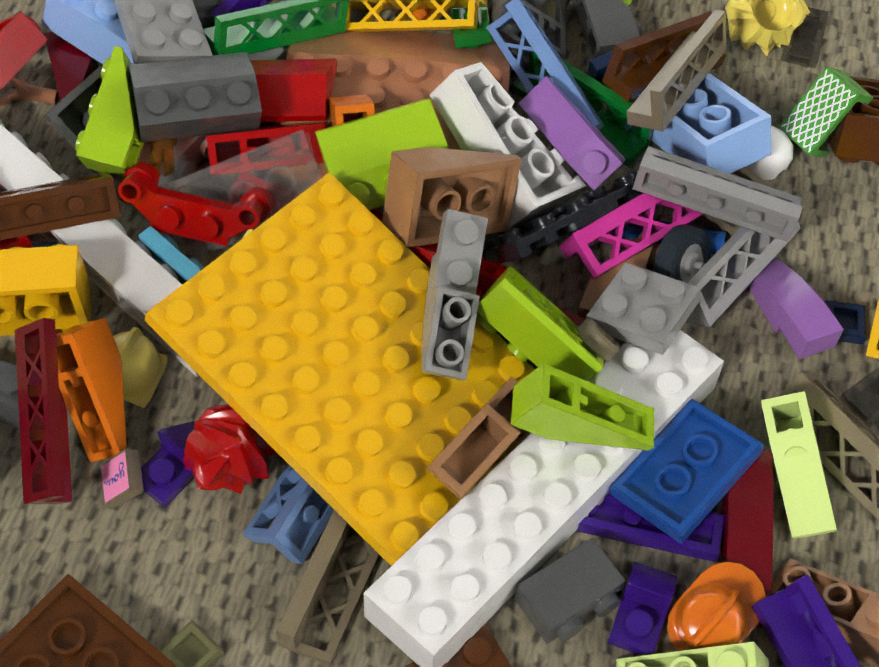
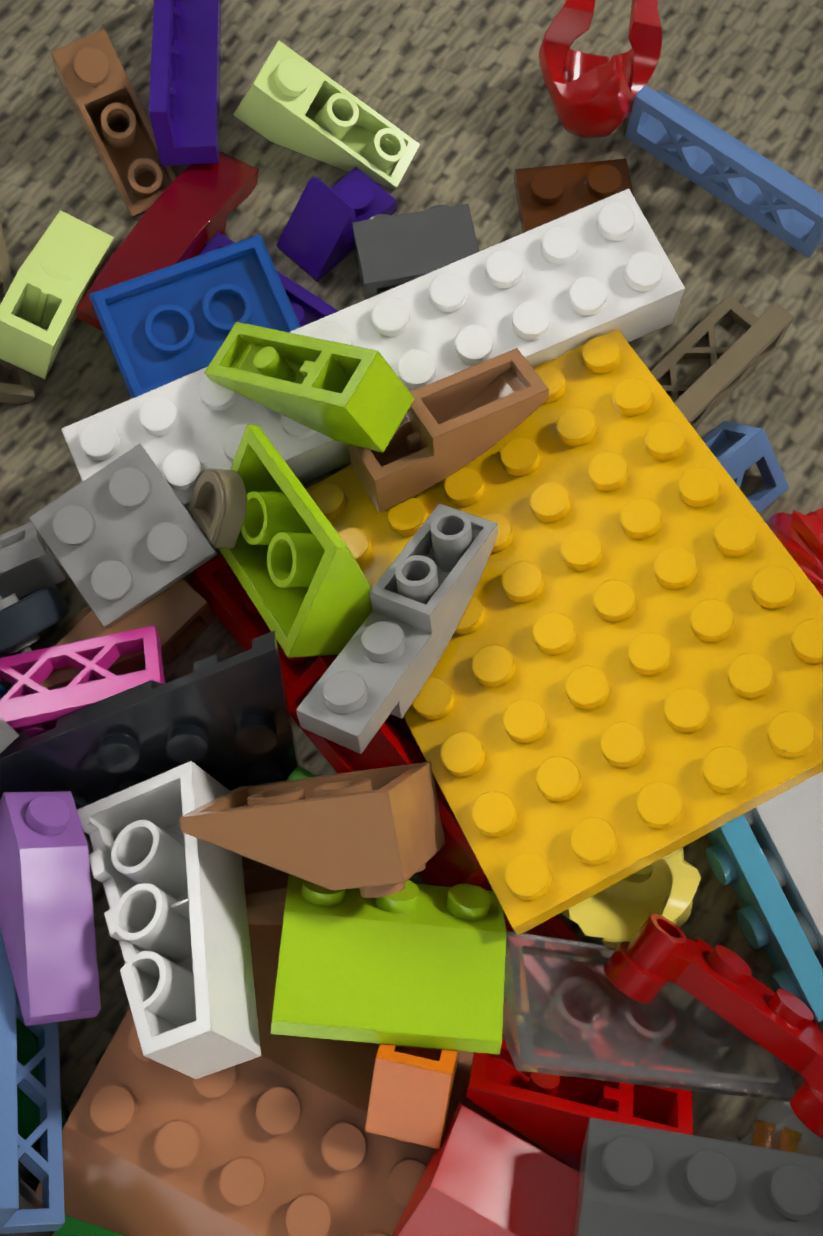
camera: 155 degrees left, 15 degrees up
orange piece [667,562,766,651] -> none

